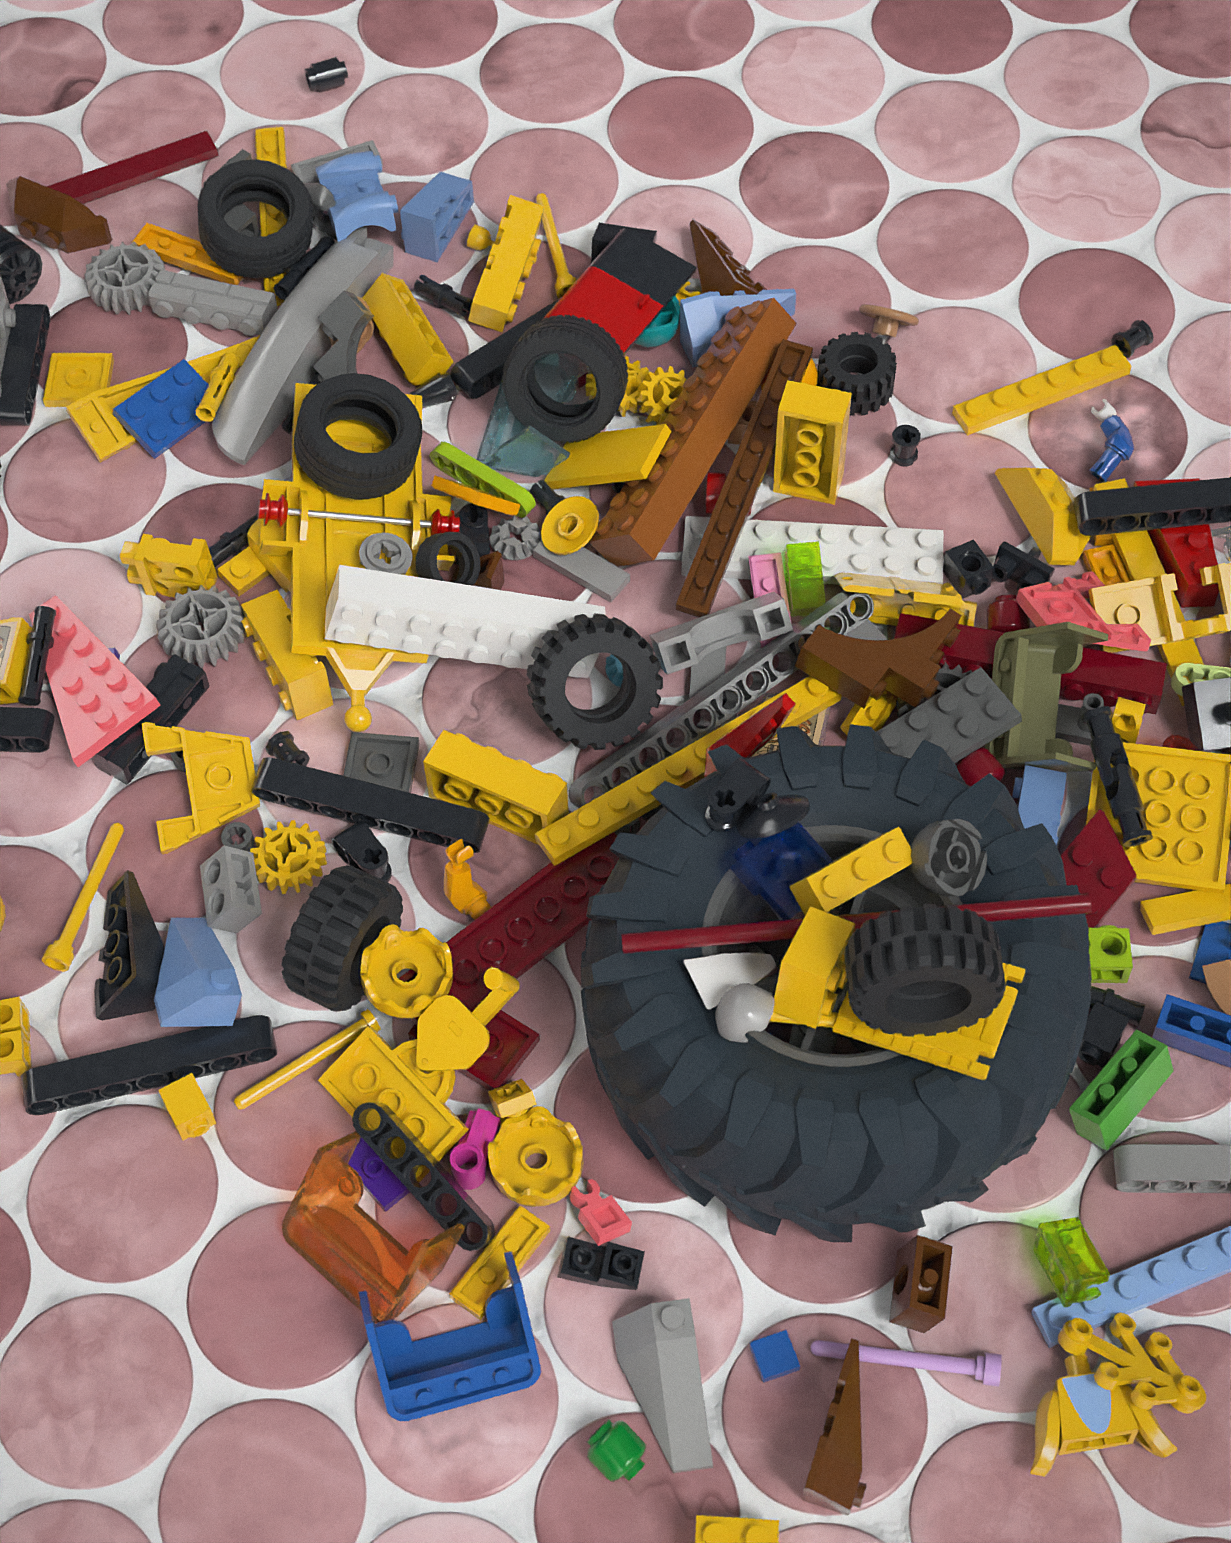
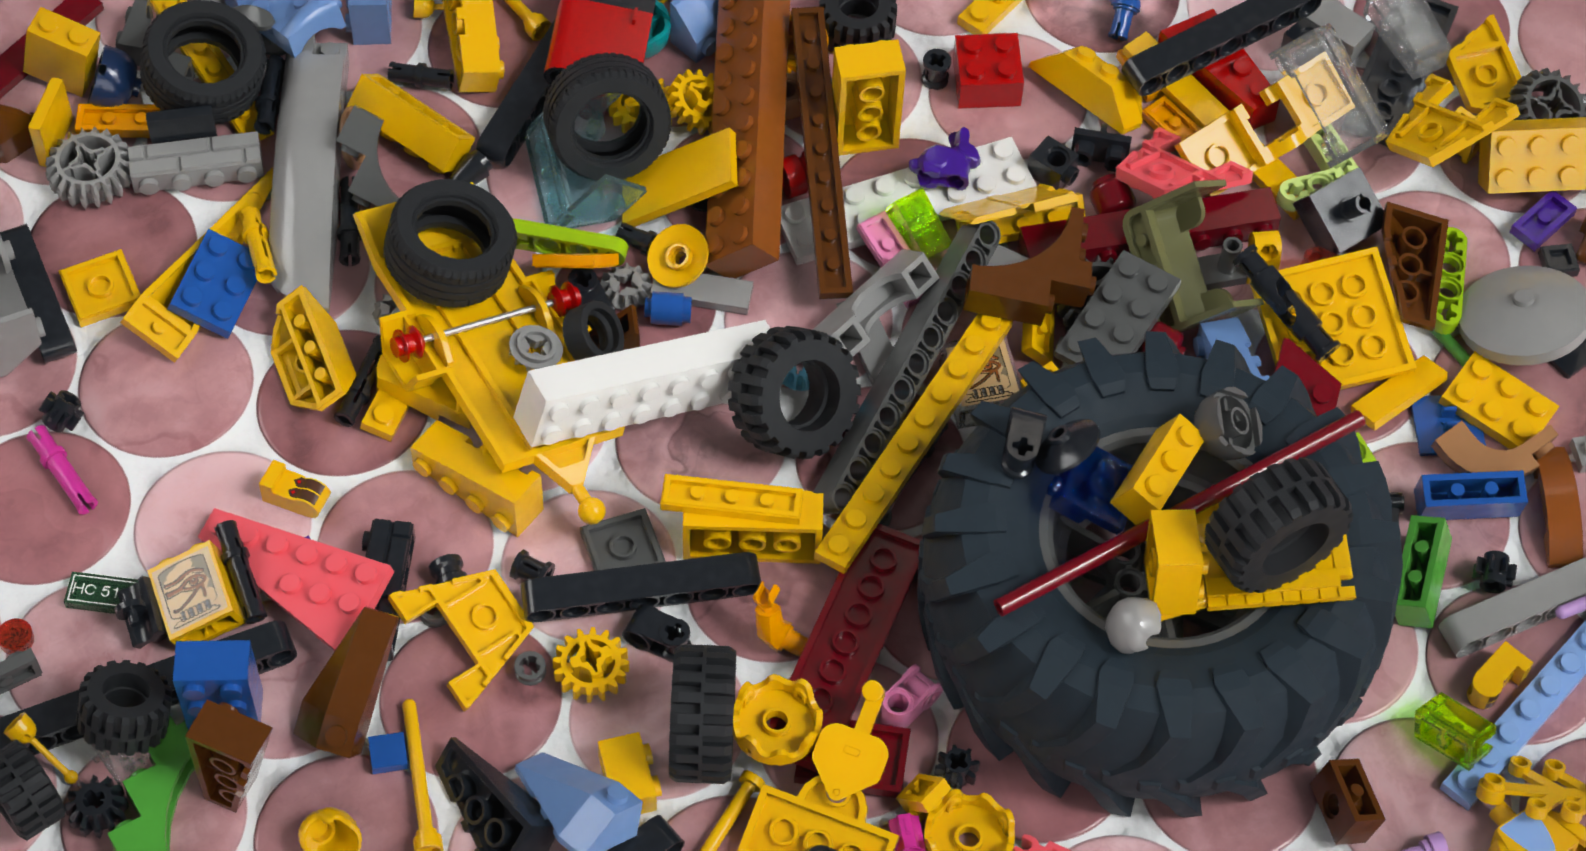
camera: 30 degrees left, 0 degrees up
yellow hips [120,534,218,598] -> none
light grey gear [156,585,245,668] -> none
light grey brick [200,846,262,933] -> none
white sticker [684,953,776,1010] -> none
red wedge [704,693,796,777] -> none
none -> yellow brick [23,7,100,97]
none -> yellow tile [28,77,73,167]
none -> dark blue cylinder [87,45,142,107]
none -> black tile [146,105,218,144]
none -> yellow leg [259,459,331,518]
none -> yellow wedge [270,285,357,412]
none -> reddish brown wedge [293,606,399,759]
none -> blue tile [368,732,409,774]
none -> black wheel [429,554,468,585]
none -> yellow brick [597,732,662,814]
none -> blue brick [644,291,692,326]
none -> yellow tile [660,474,803,525]
none -> bright pink piece [880,664,943,728]
none -> dark purple animal [909,127,981,191]
none -> black gear [934,744,980,790]
none -> red brick [953,33,1024,109]
none -> yellow leg [1467,641,1534,709]
none -> black gear [1472,550,1517,593]

